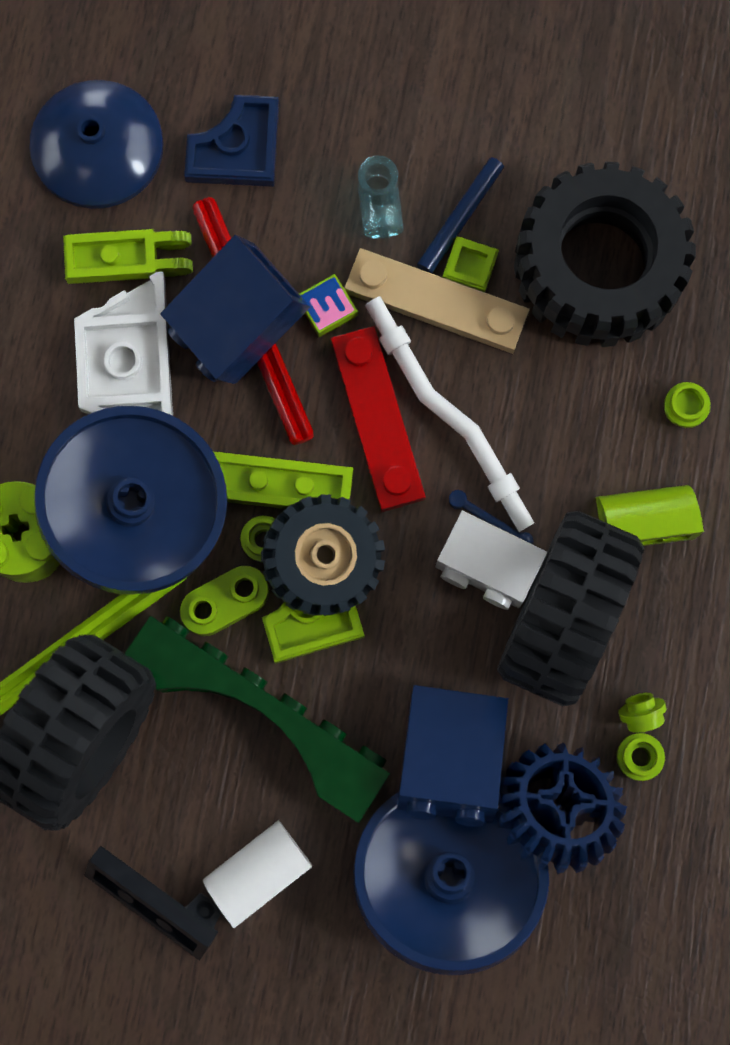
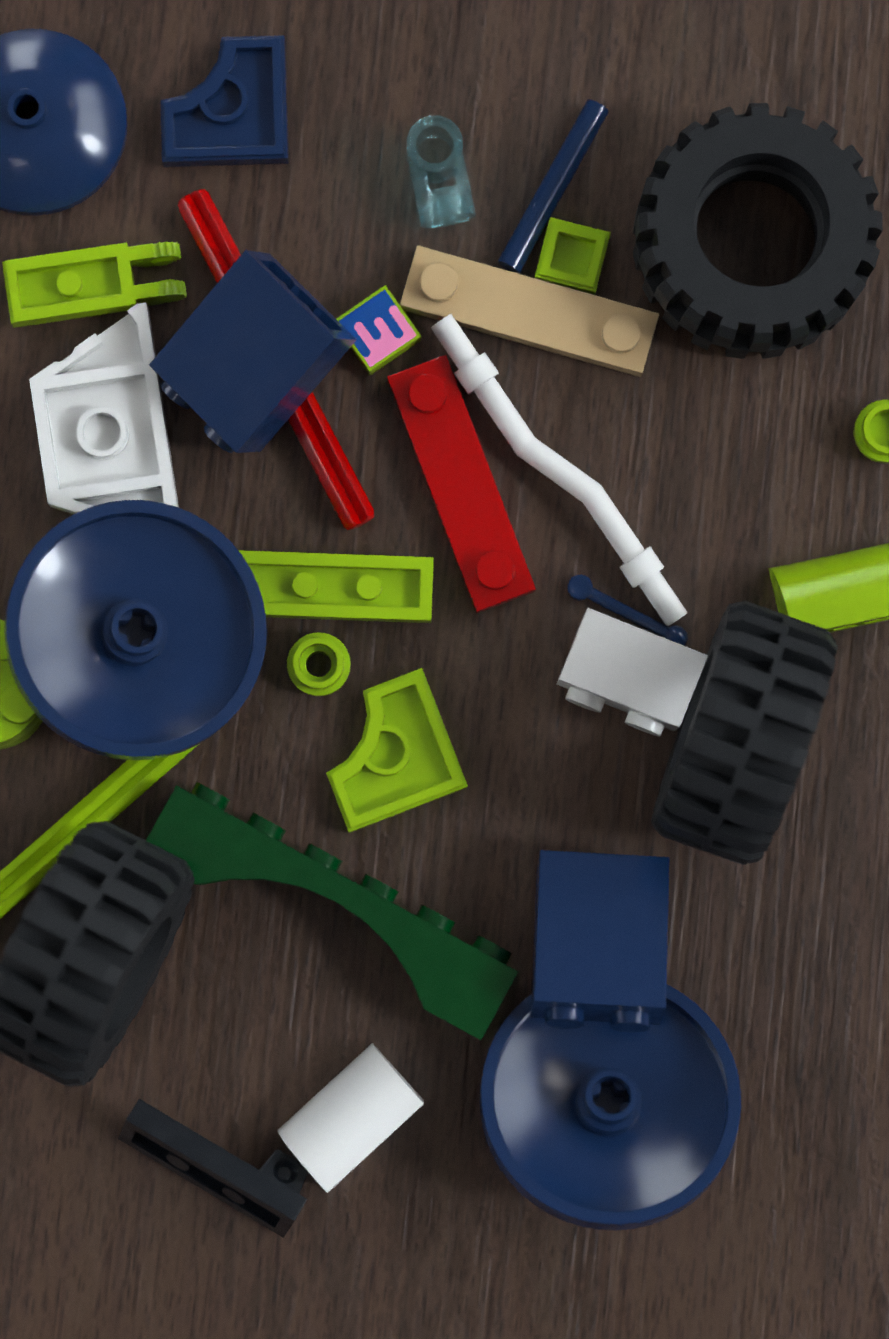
camera: 10 degrees left, 5 degrees up
lime plate [180,566,269,636] -> none
black wheel [261,494,385,616] -> none
dark blue gear [497,742,627,875] -> none
lime plate [617,733,665,781] -> none
lime plate [618,693,667,733] -> none

